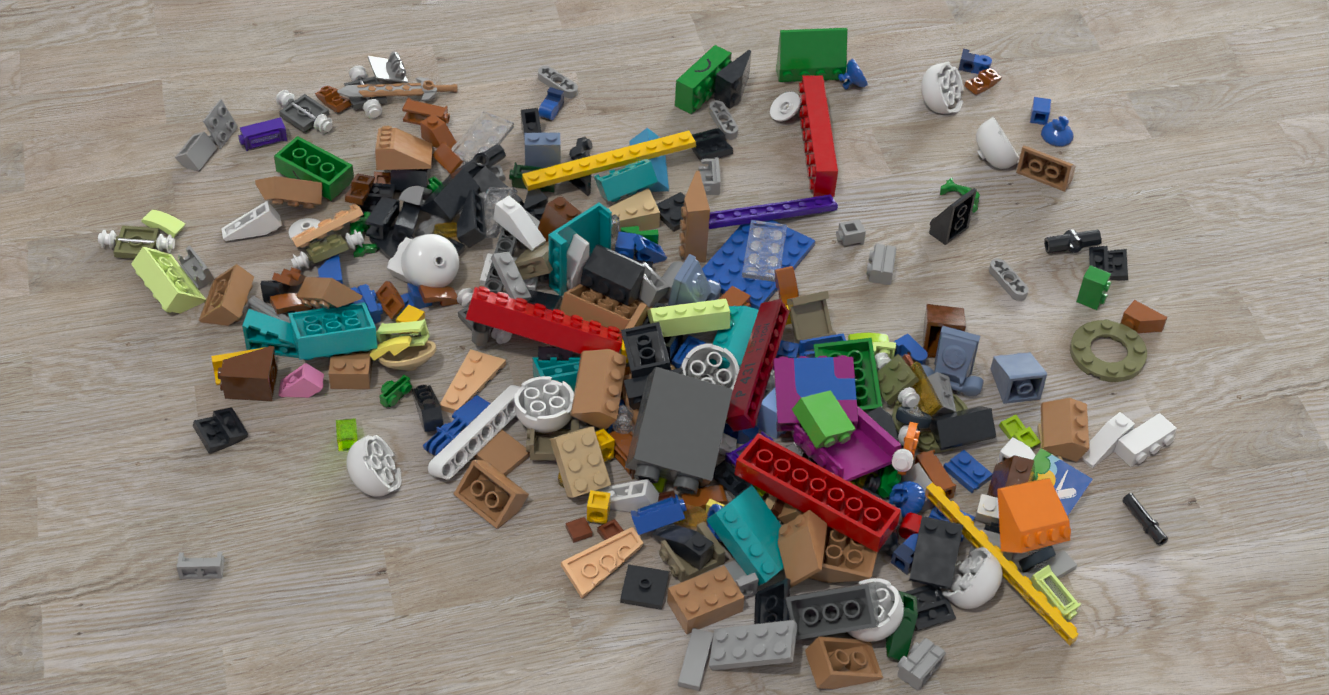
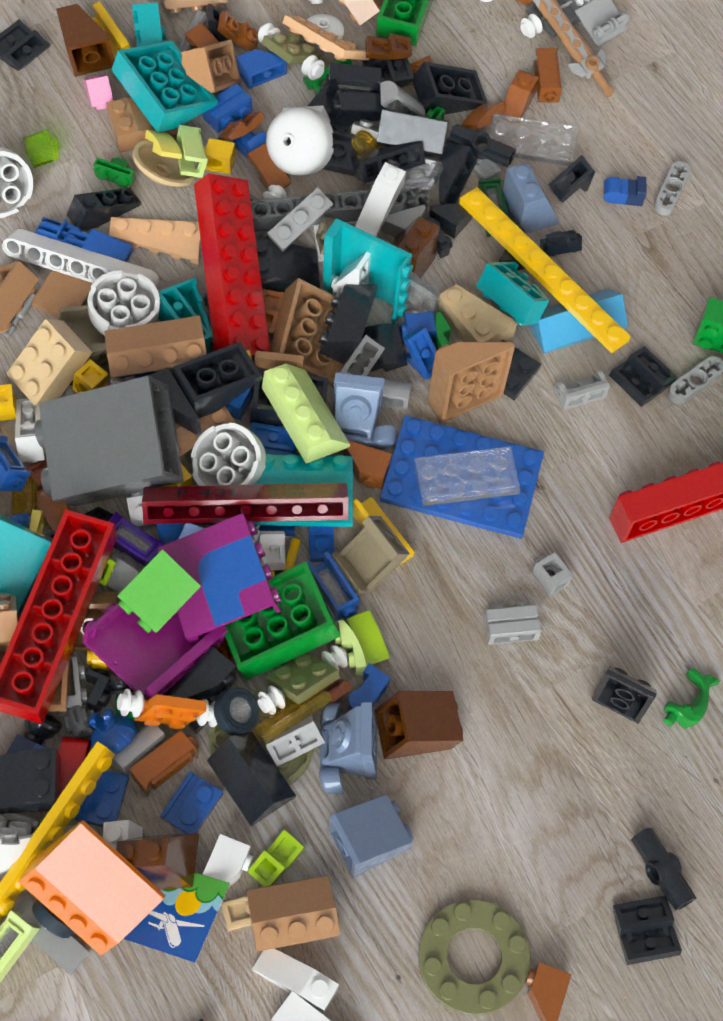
camera: 70 degrees right, 15 degrees up
medium nougat slope [375,126,433,170] -> none
dark purple tile [709,195,838,229] -> none
dark orange slope [775,266,799,305] -> none
light grey beam [989,259,1028,301] -> none
green brick [1076,265,1112,310] -> none

